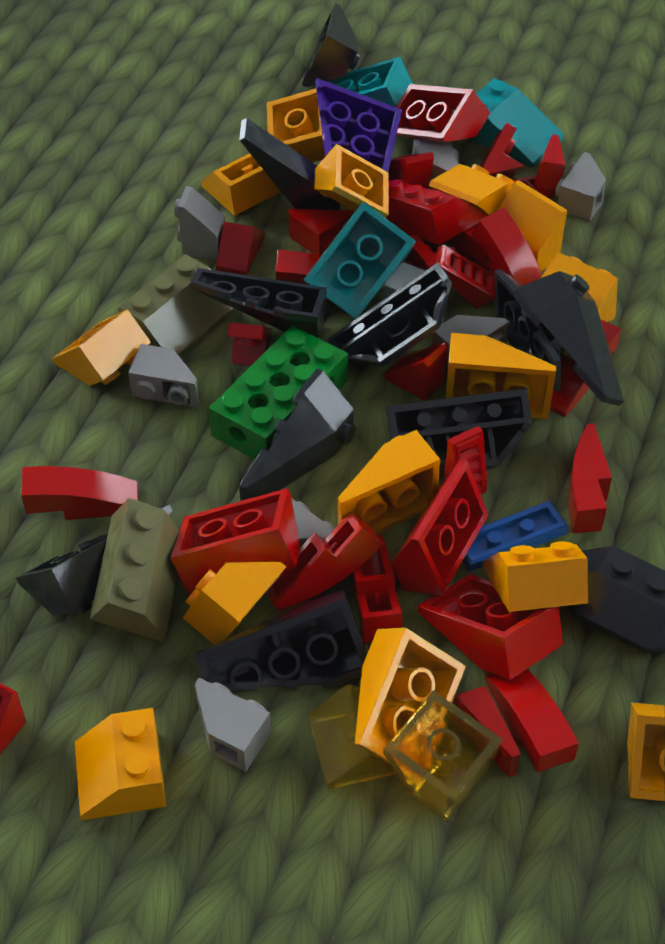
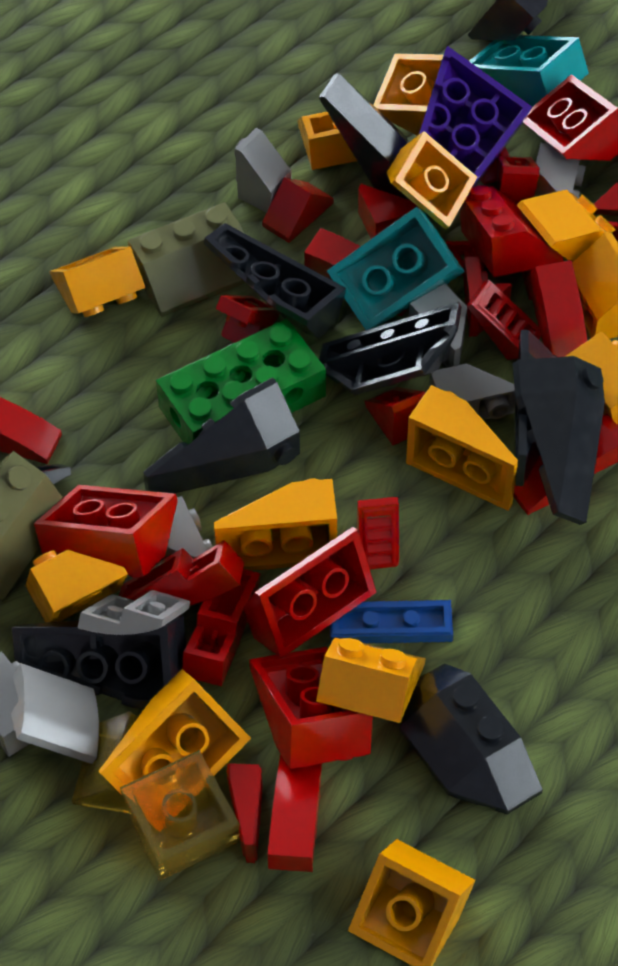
camera: 25 degrees right, 5 degrees up
light grey slope [128,344,199,408] -> none
black wedge [385,388,532,474] -> none
red slope [568,423,612,534] -> none
none -> light grey slope [11,663,99,764]
none -> light grey slope [78,590,191,635]

